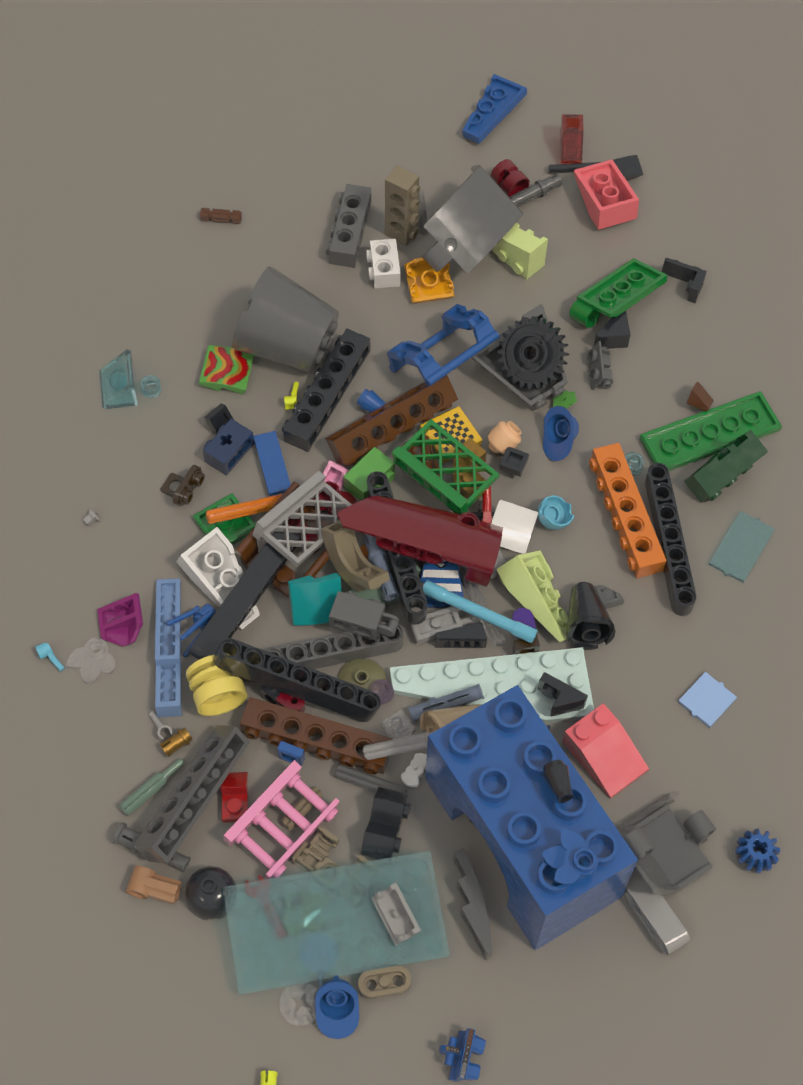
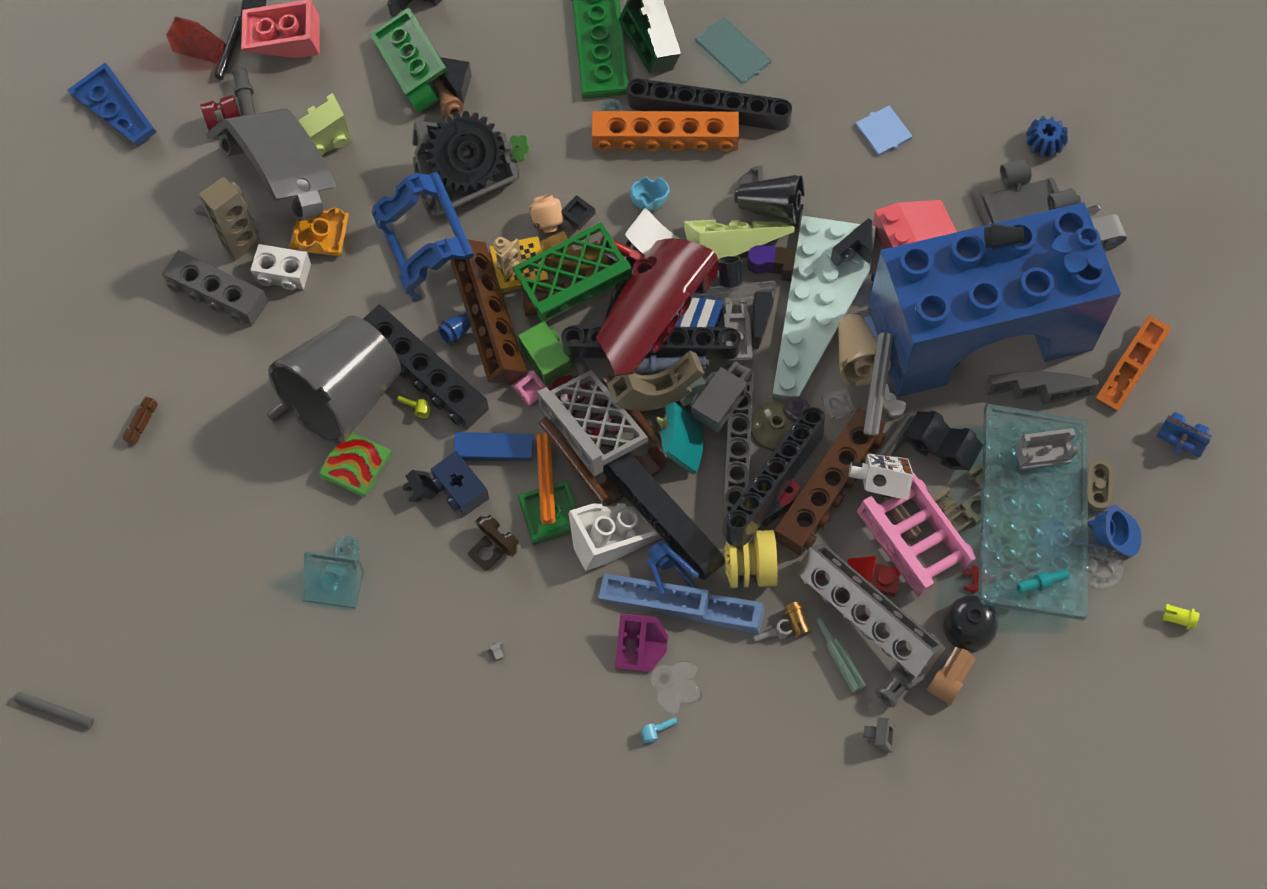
camera: 70 degrees left, 5 degrees up
blue tile [277,741,305,766] -> none
sand blue pin [409,684,484,722] -> none
medium azure piece [423,580,538,643] -> none
blue piece [543,406,579,461] -> none
dark grey hinge [587,341,613,390] -> none
reddish brown slope [687,382,714,411] -> none
none -> nougat cone [434,80,464,118]
none -> tan hinge [493,237,522,281]
none -> black beam [718,256,742,287]
none -> white torso [849,454,913,500]
none -> dark grey tile [863,717,895,753]
none -> teal bar [1016,569,1070,594]
none -> orange slope [1095,315,1171,411]

